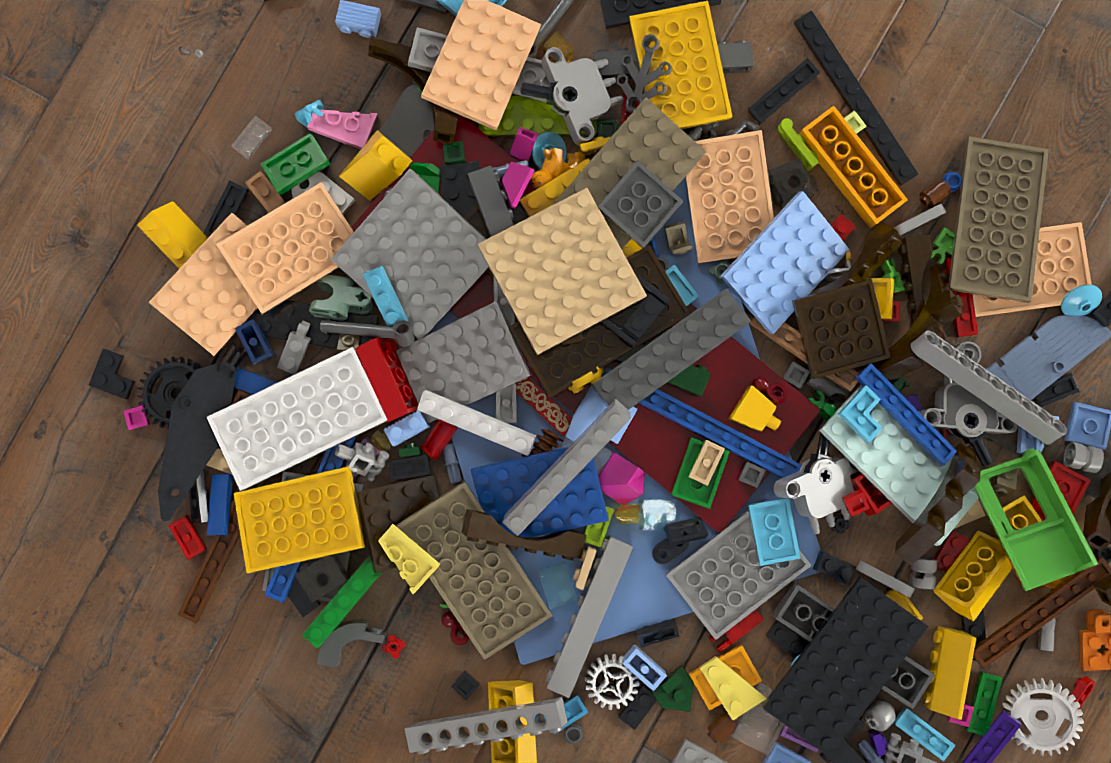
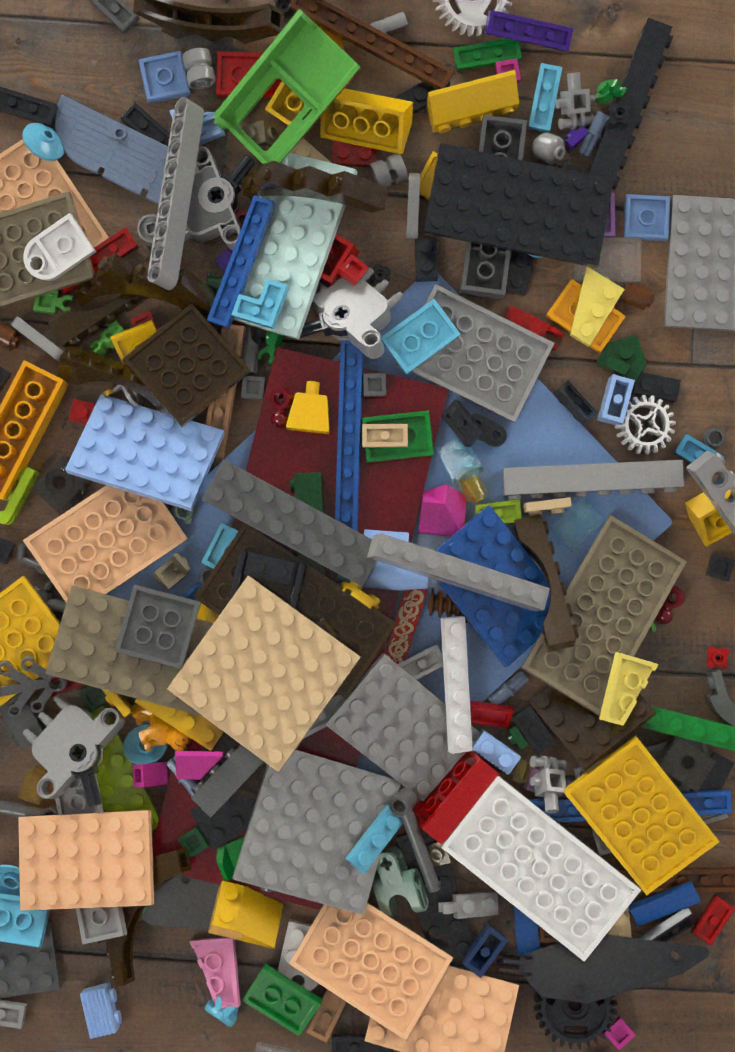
camera: 115 degrees left, 0 degrees up
none -> white plate [23,213,96,281]

